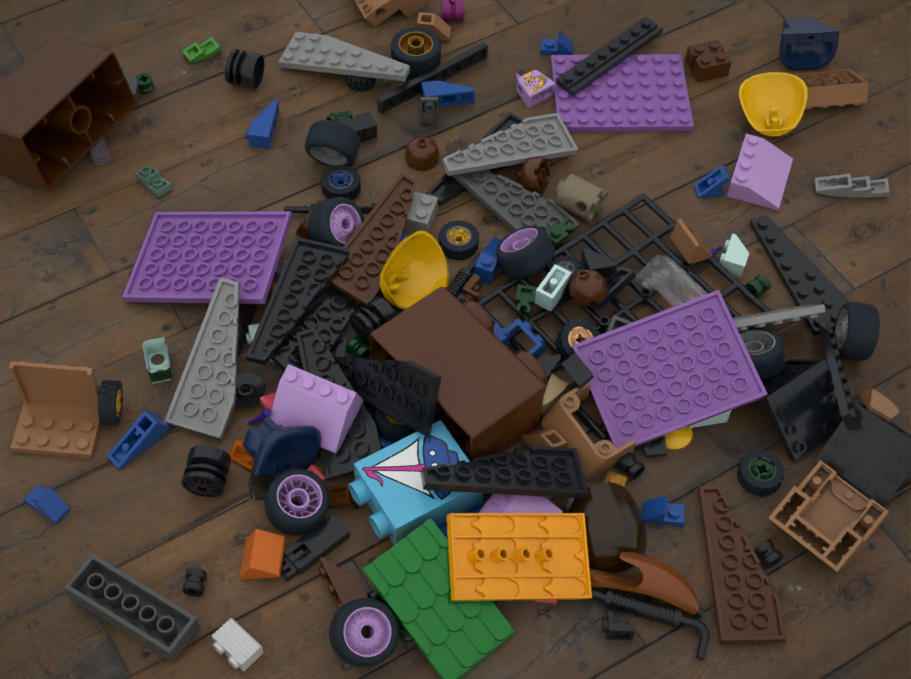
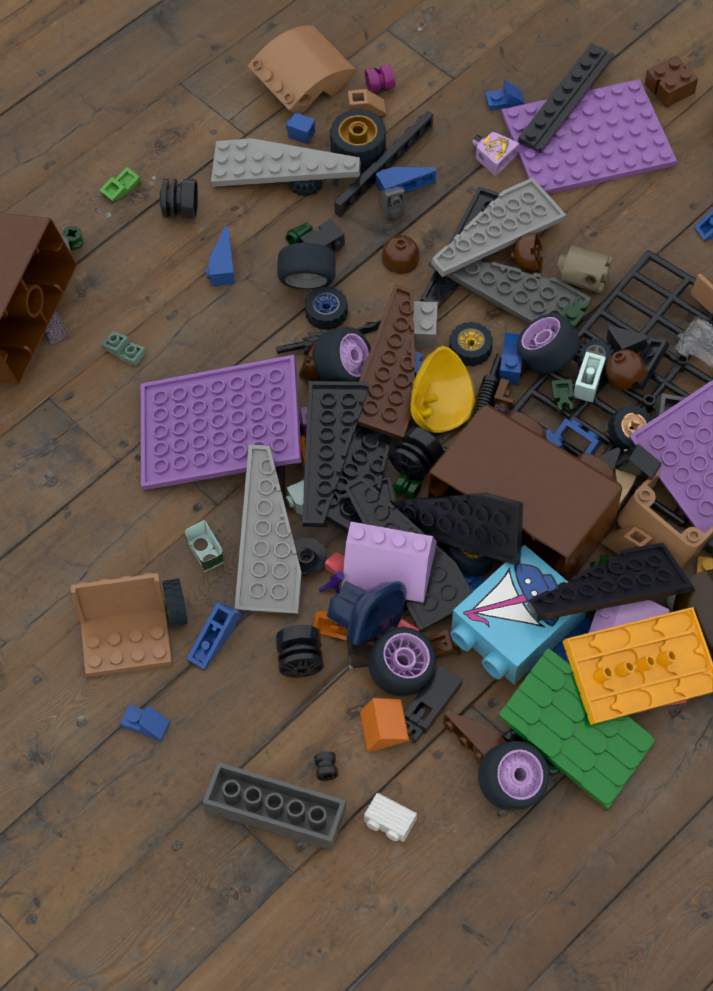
camera: 10 degrees left, 5 degrees up
none -> blue brick [286,113,316,144]

